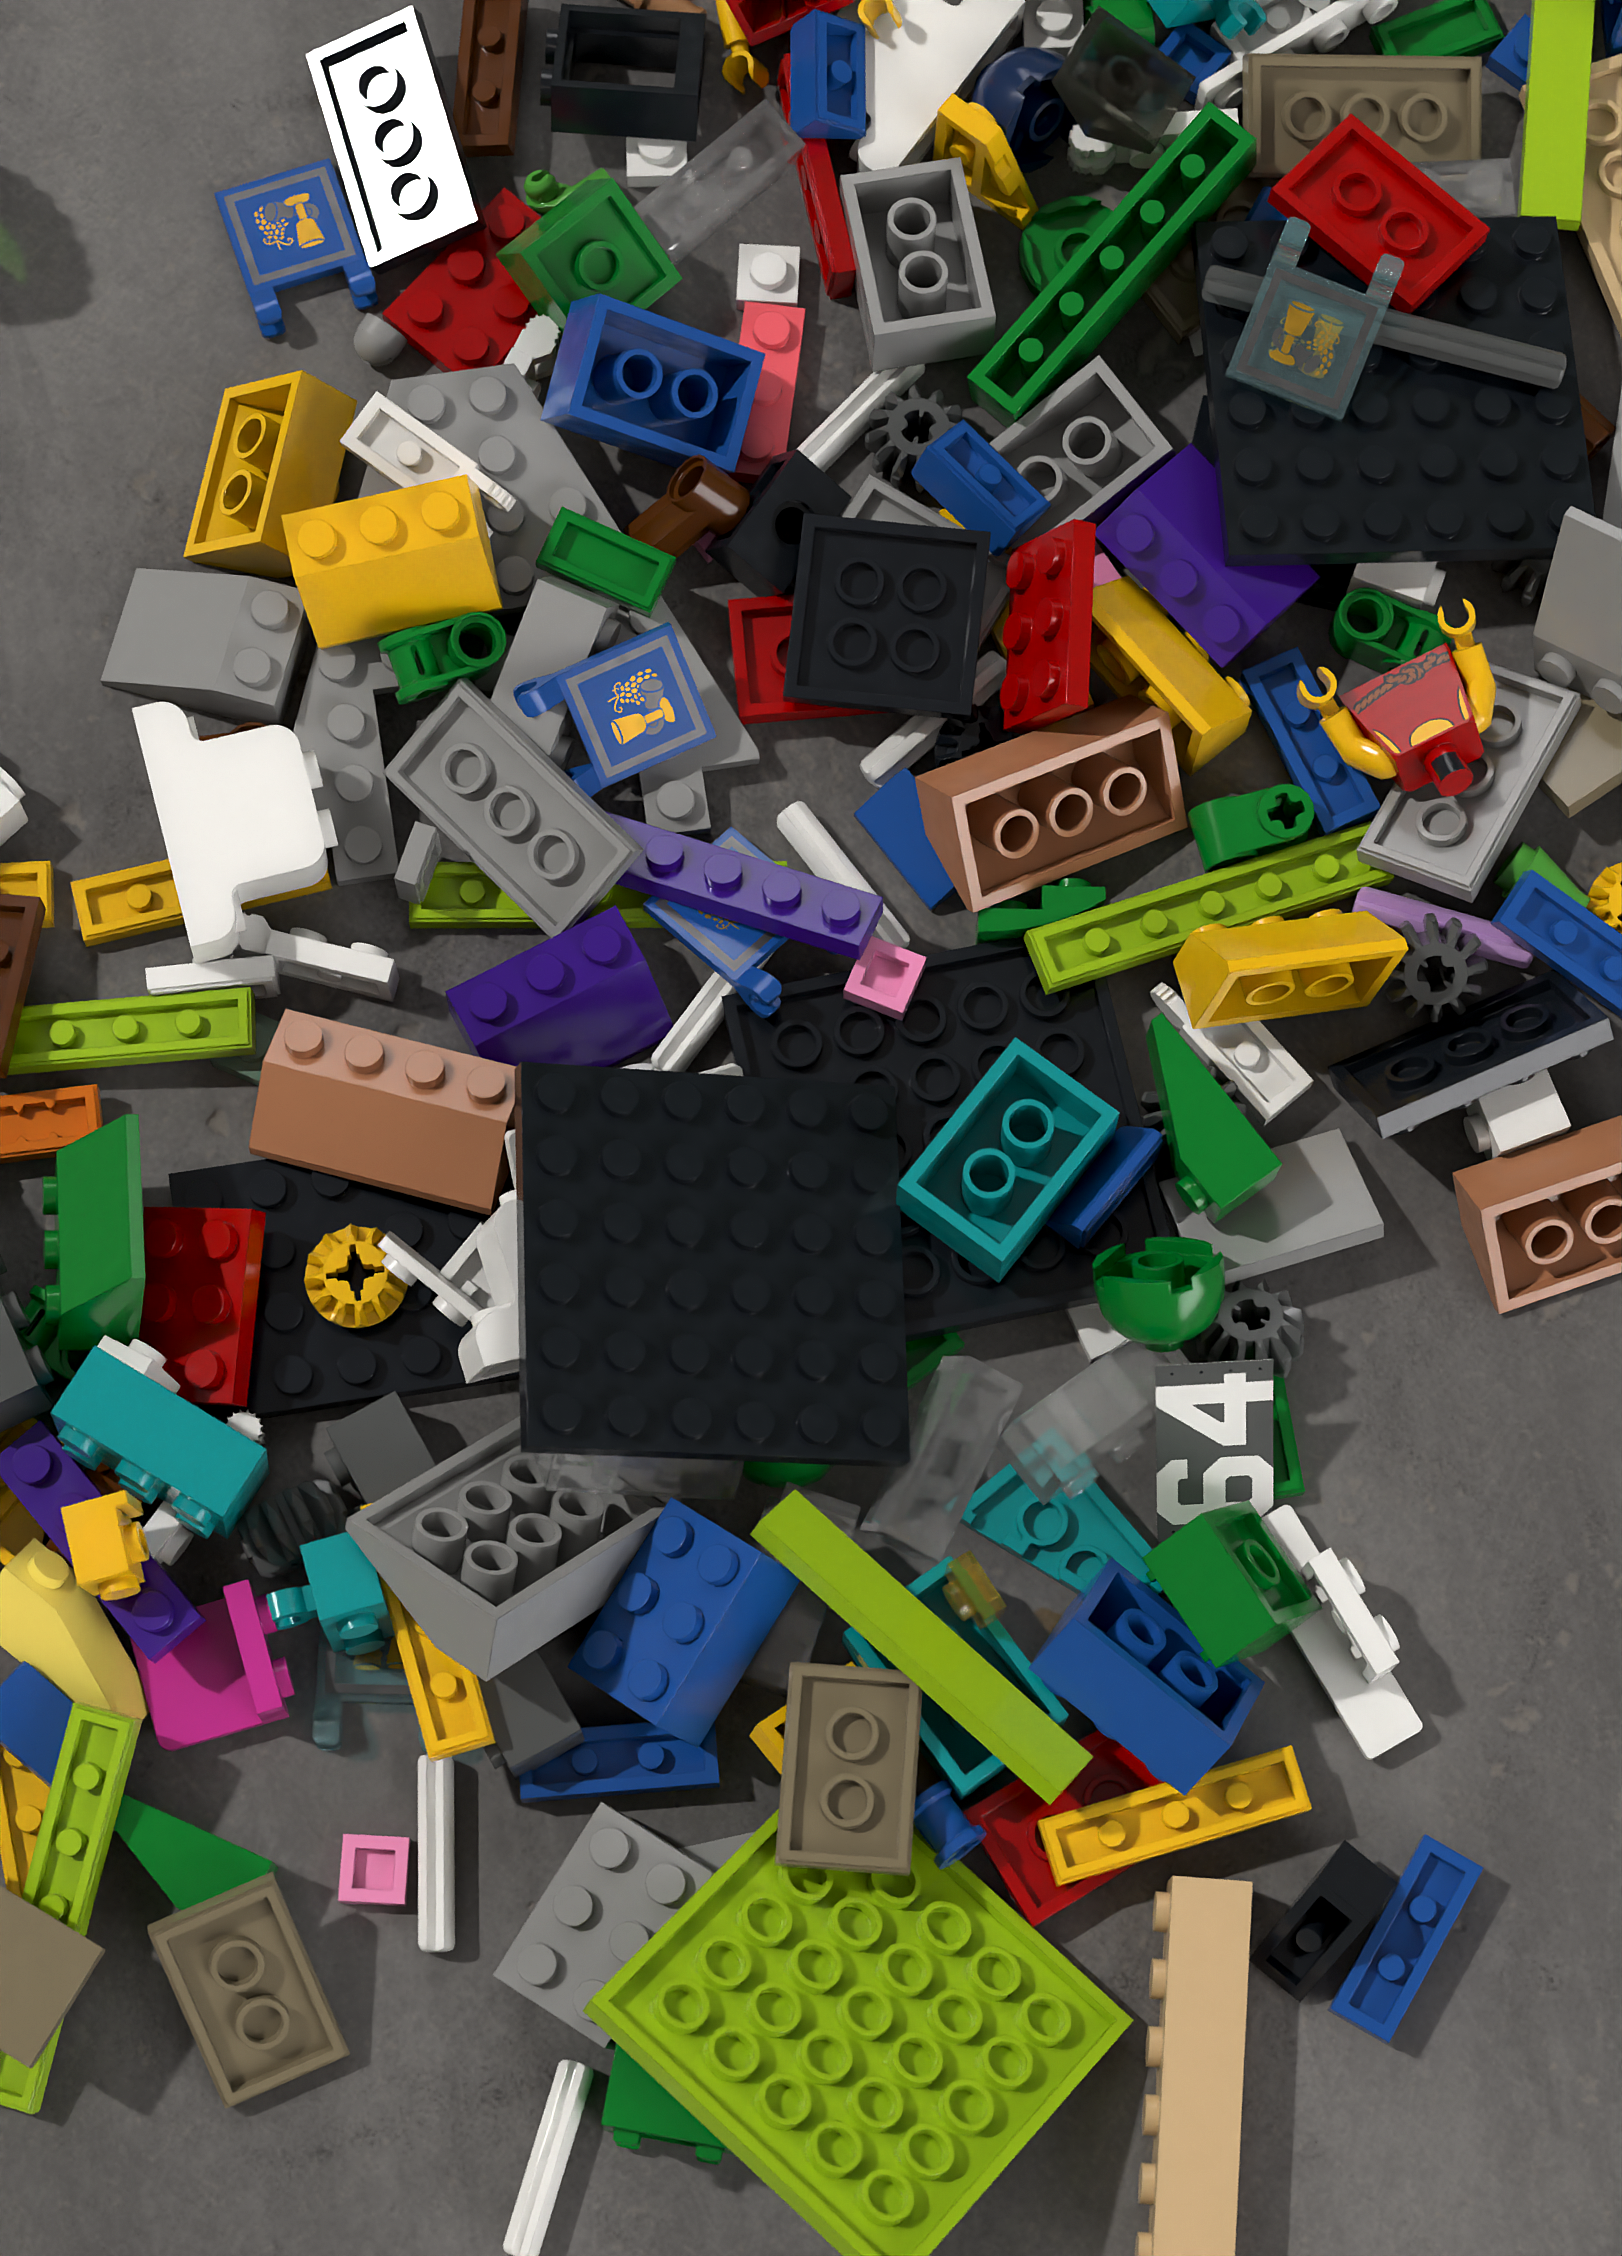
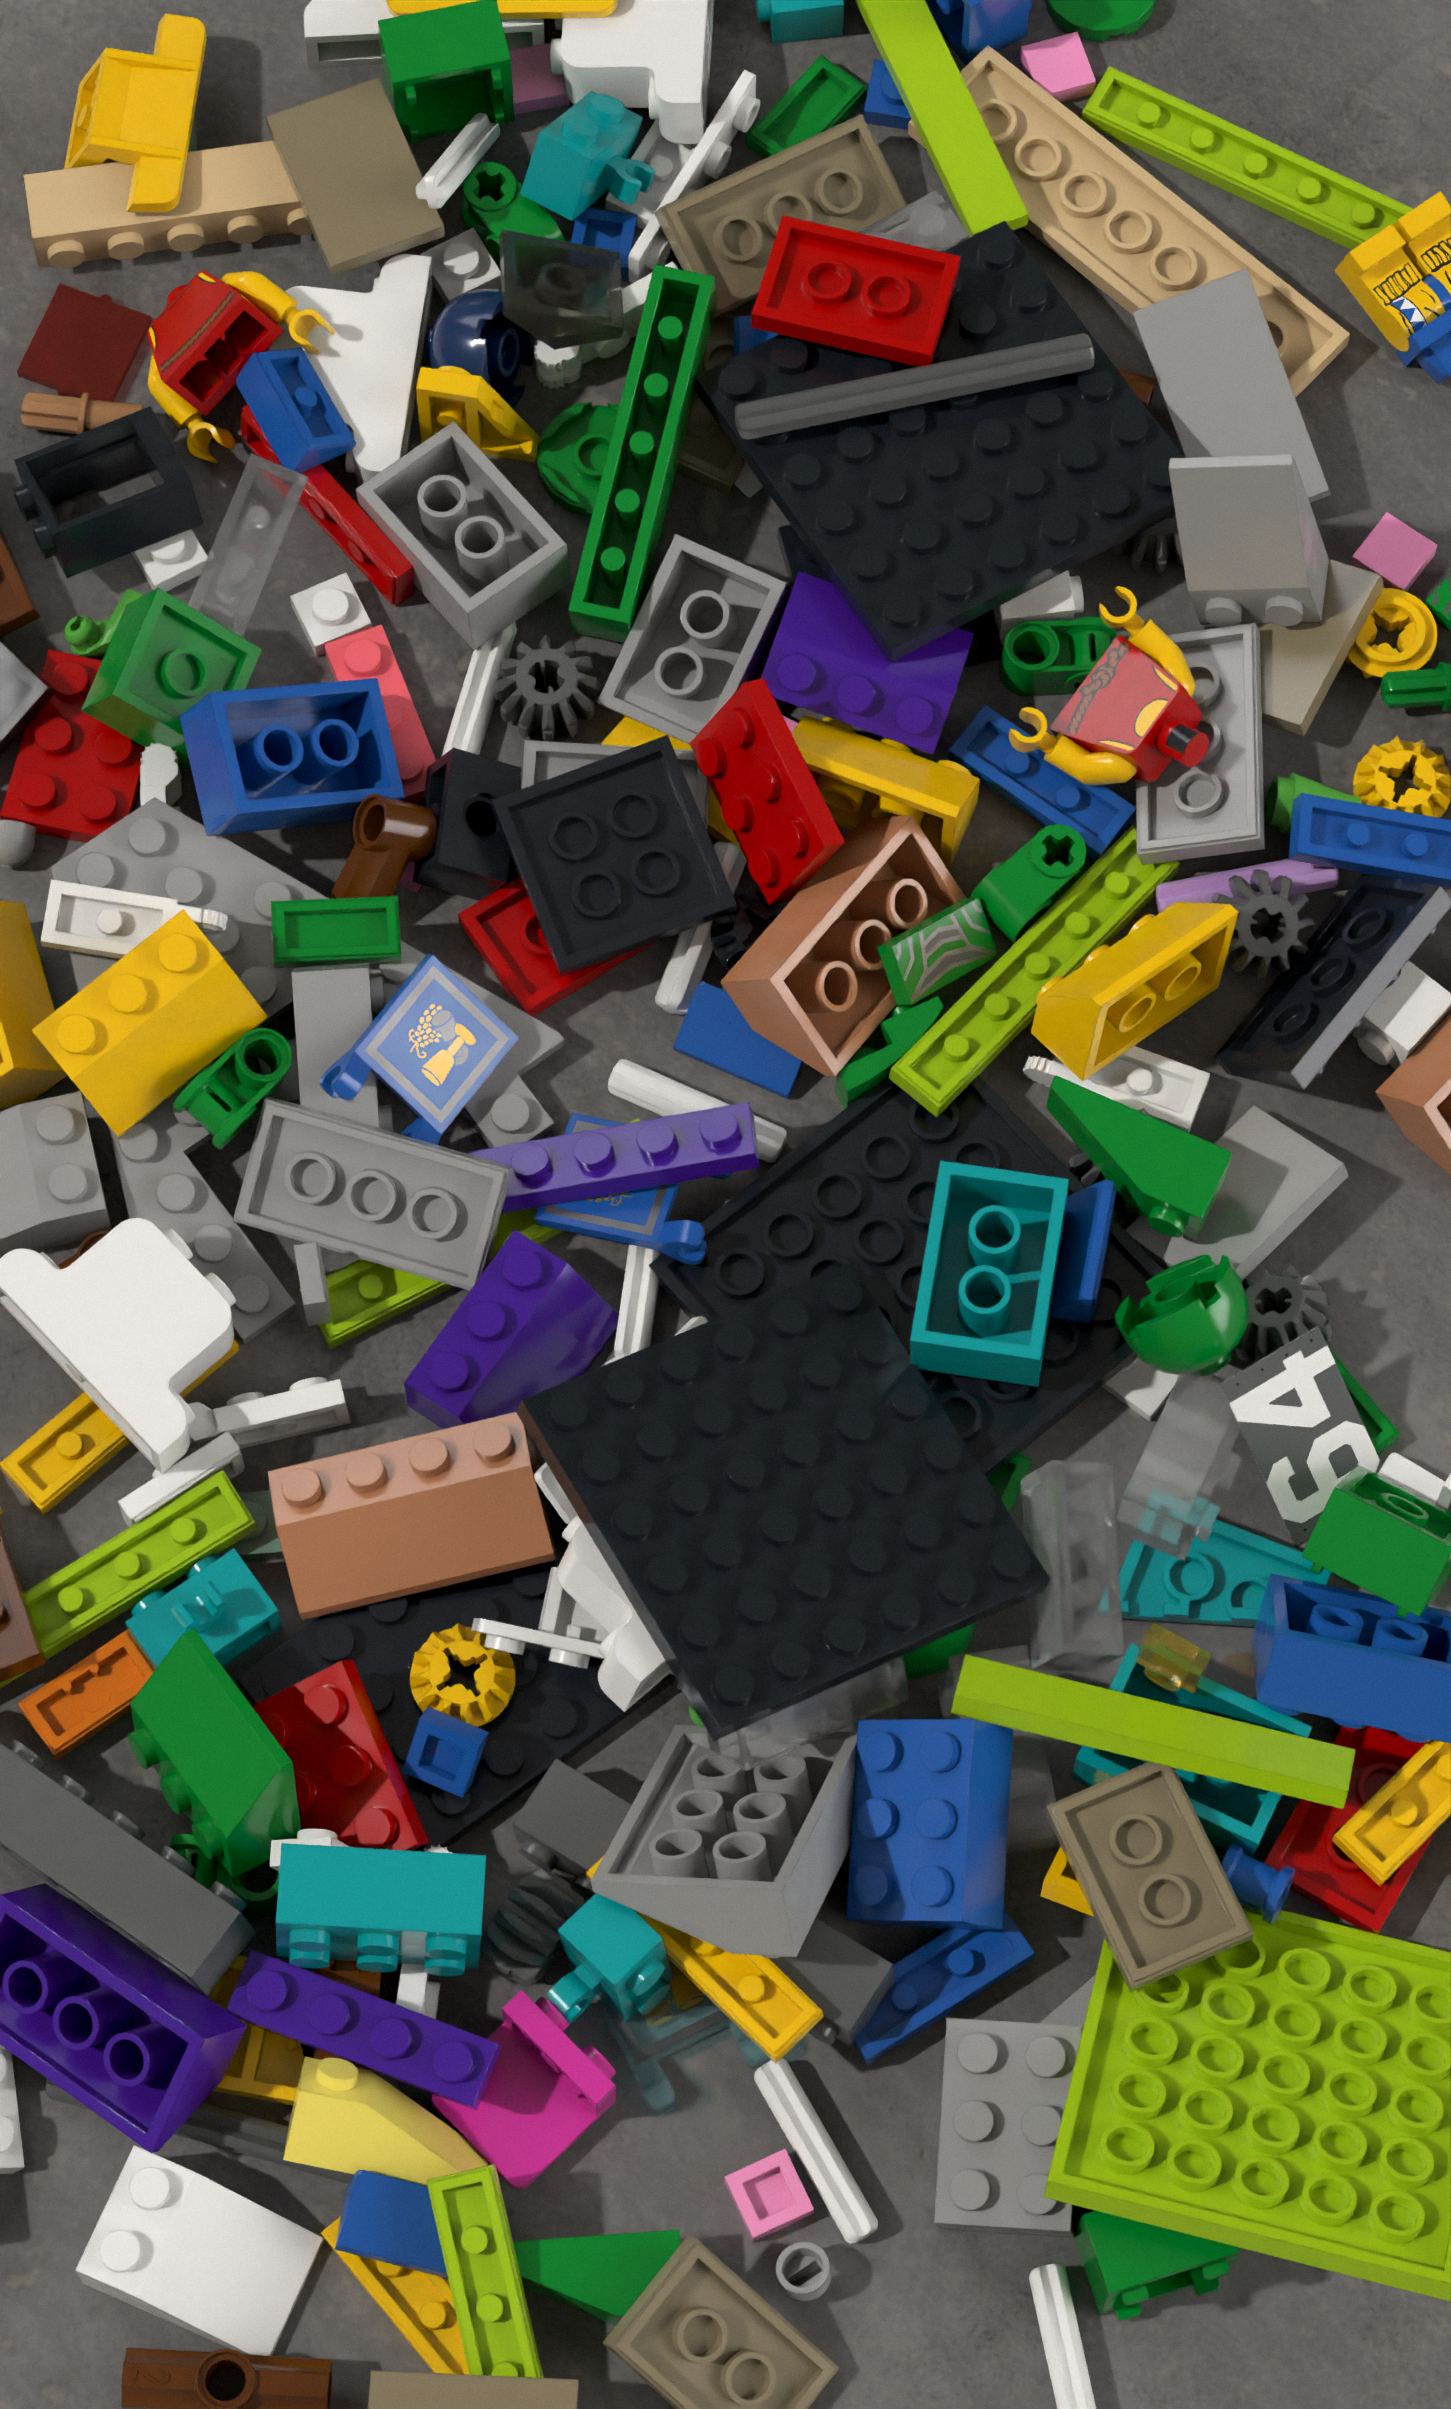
camera: 25 degrees left, 5 degrees down
yellow brick [61,1490,149,1601] -> none
bright pink tile [843,936,927,1021] -> none
blue slope [911,419,1052,557] -> none
clear light blue flag [1225,217,1404,422] -> none
none -> teal brick [125,1549,283,1669]
none -> blue plate [402,1706,489,1798]
none -> light grey hinge [776,2242,832,2302]
none -> green tile [877,897,998,1005]

